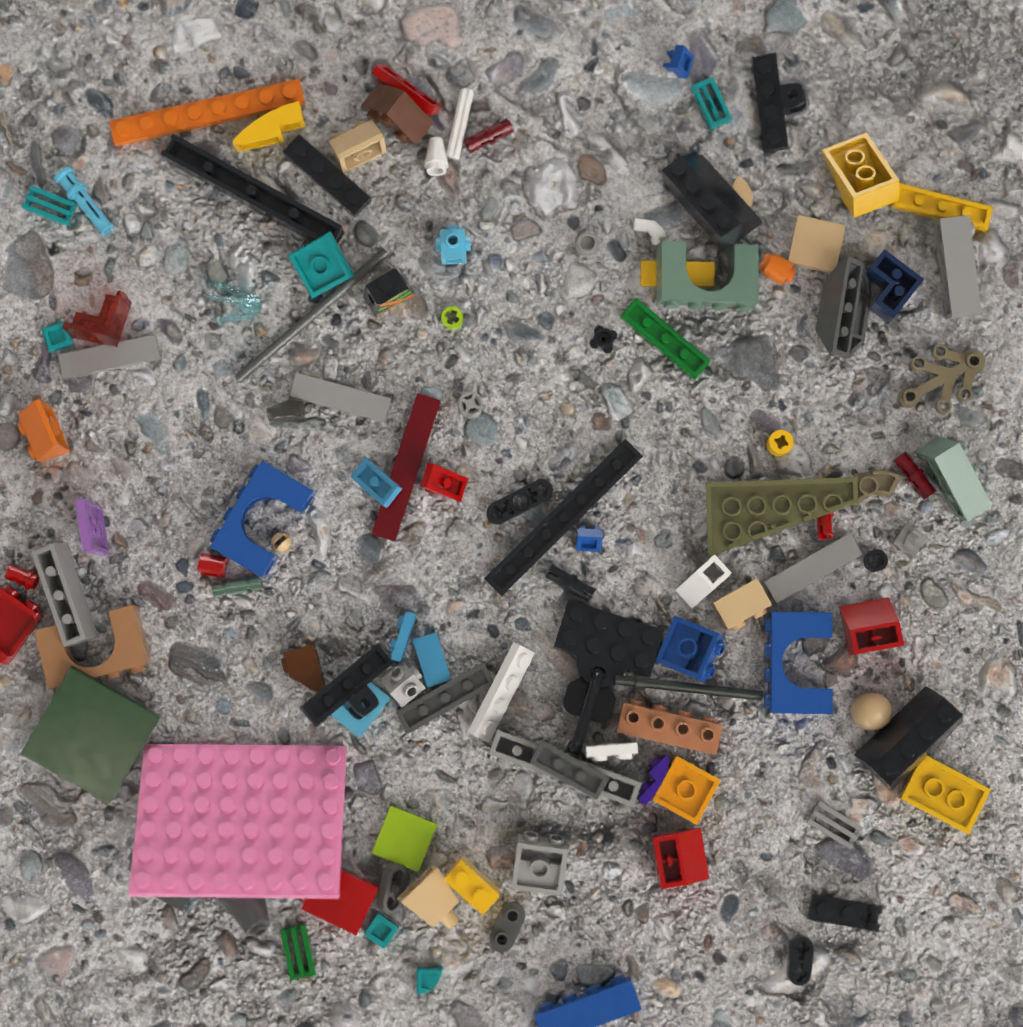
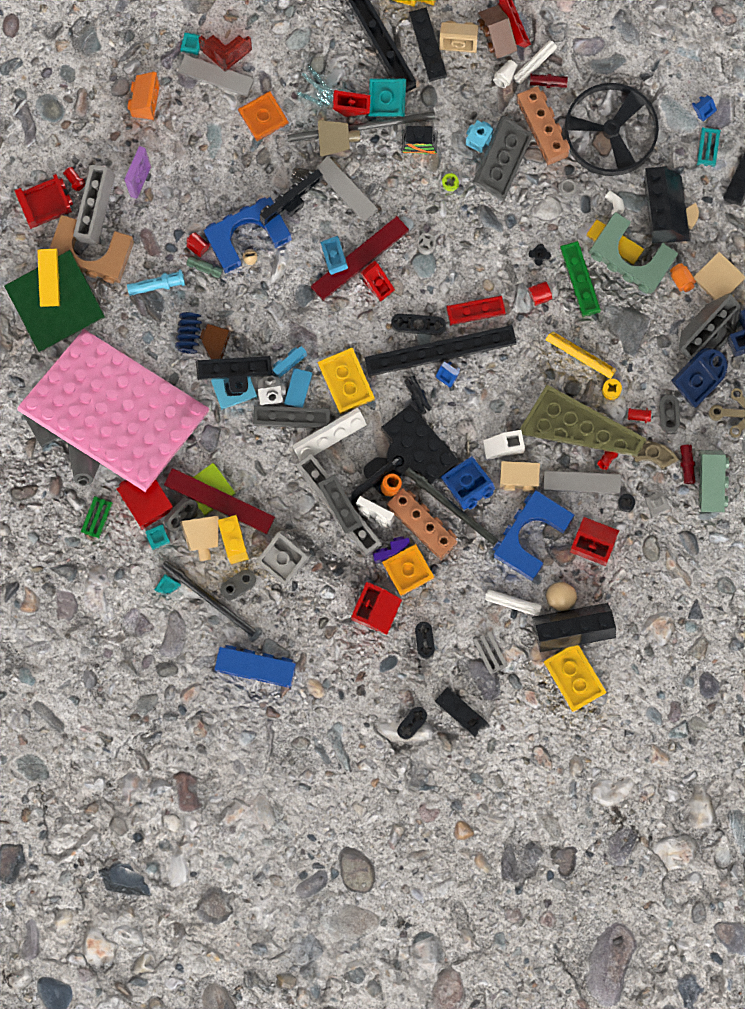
camera: 40 degrees right, 5 degrees down
none -> yellow tile [37,249,60,307]
none -> medium azure pin [127,269,185,296]
none -> black bar [161,561,256,637]
none -> dark red tile [164,468,275,535]
none -> dark blue piece [175,312,202,354]
none -> orange tile [238,91,289,141]
none -> black plate [260,169,323,226]
none -> dark tan torso [317,120,360,156]
none -> yellow plate [317,348,375,415]
none -> red slope [333,90,370,117]
none -> orange brick [380,473,402,497]
none -> black beam [415,622,435,659]
none -> red tile [446,295,506,325]
none -> dark grey tile [472,116,533,200]
none -> white axle [485,589,541,616]
none -> nougat brick [517,86,570,166]
none -> red brick [528,281,552,306]
none -> yellow tile [545,331,617,379]
none -> black piece [564,83,659,176]
none -> red pin [628,408,652,423]
none -> dark grey plate [659,395,680,433]
none -> dark blue tile [671,348,727,408]

